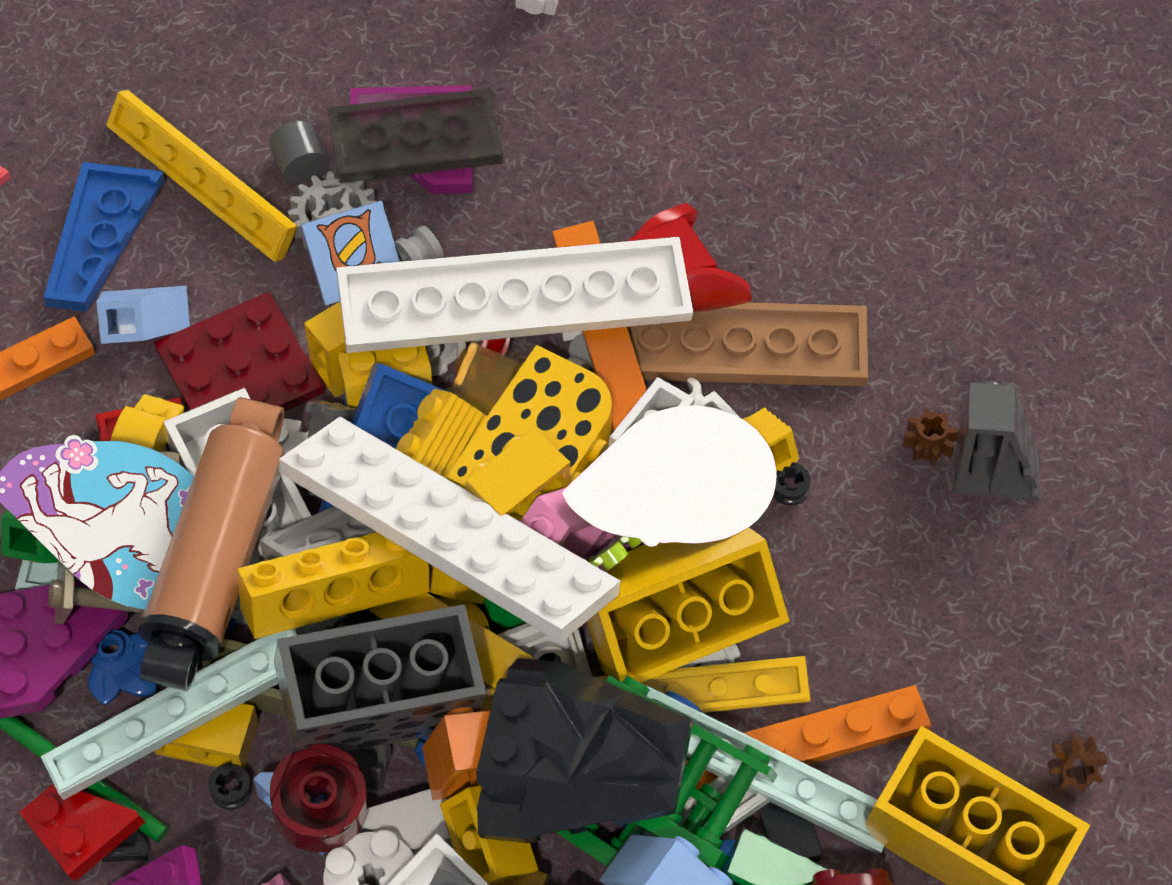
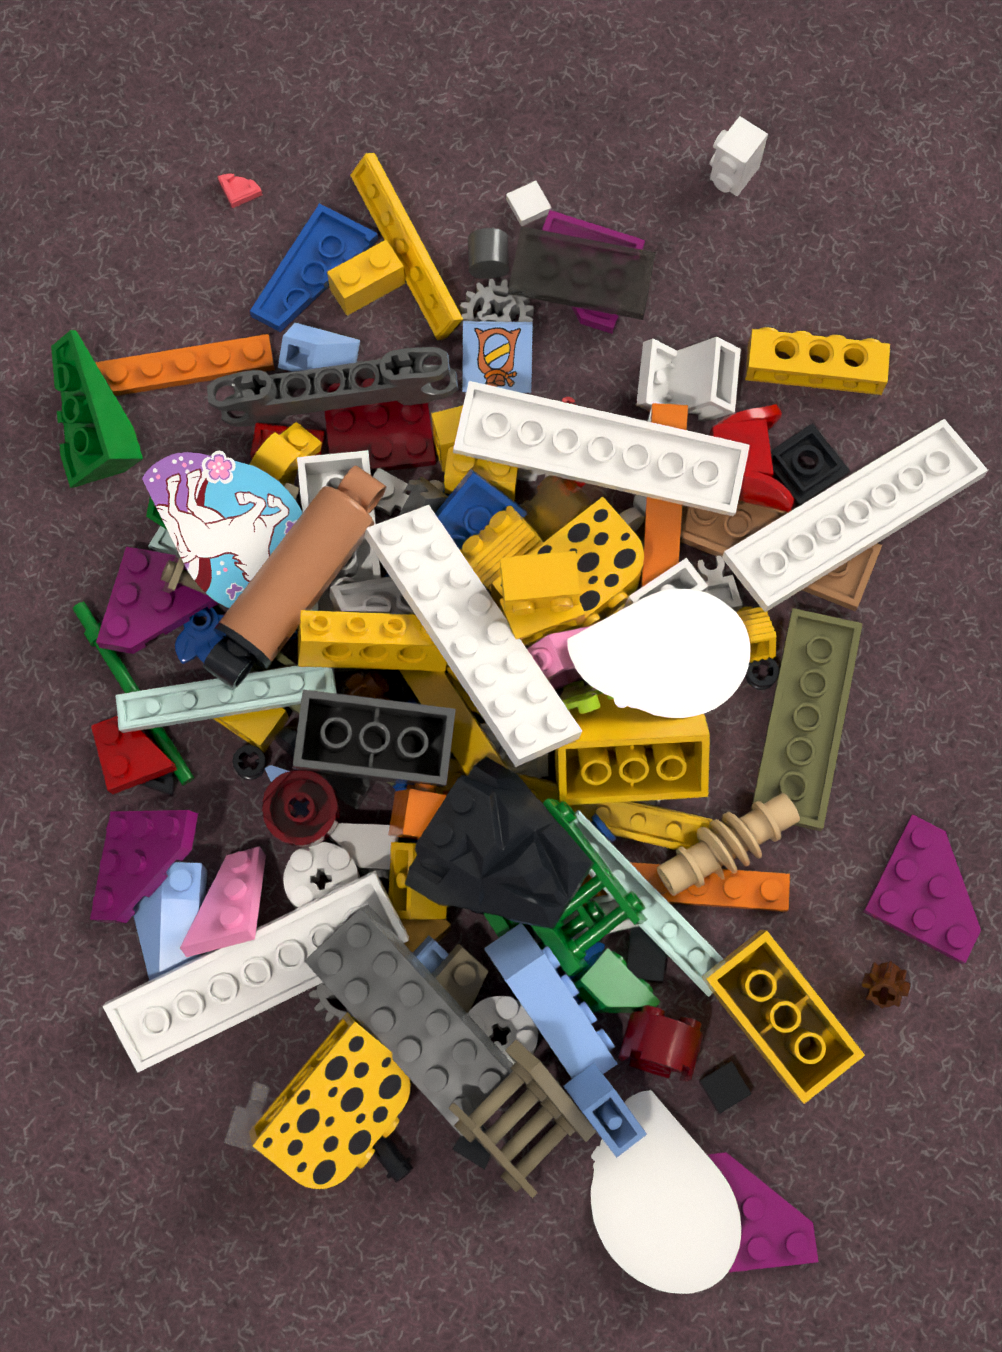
camera: 20 degrees right, 15 degrees up
light grey wheel [394,225,444,262] -> none
reddish brown gear [903,409,958,466] -> none
dark grey wedge [953,381,1040,501] -> none
none -> dark grey piece [207,347,458,427]
none -> black tile [274,727,297,758]
none -> yellow brick [327,240,405,316]
none -> yellow brick [500,551,580,615]
none -> white tile [506,181,551,226]
none -> white piece [636,337,741,422]
none -> tan piece [657,793,800,896]
none -> white plate [722,419,988,612]
none -> yellow brick [745,327,890,395]
none -> olive plate [751,608,863,831]
none -> black piece [771,423,850,506]
none -> magenta plate [863,814,981,964]

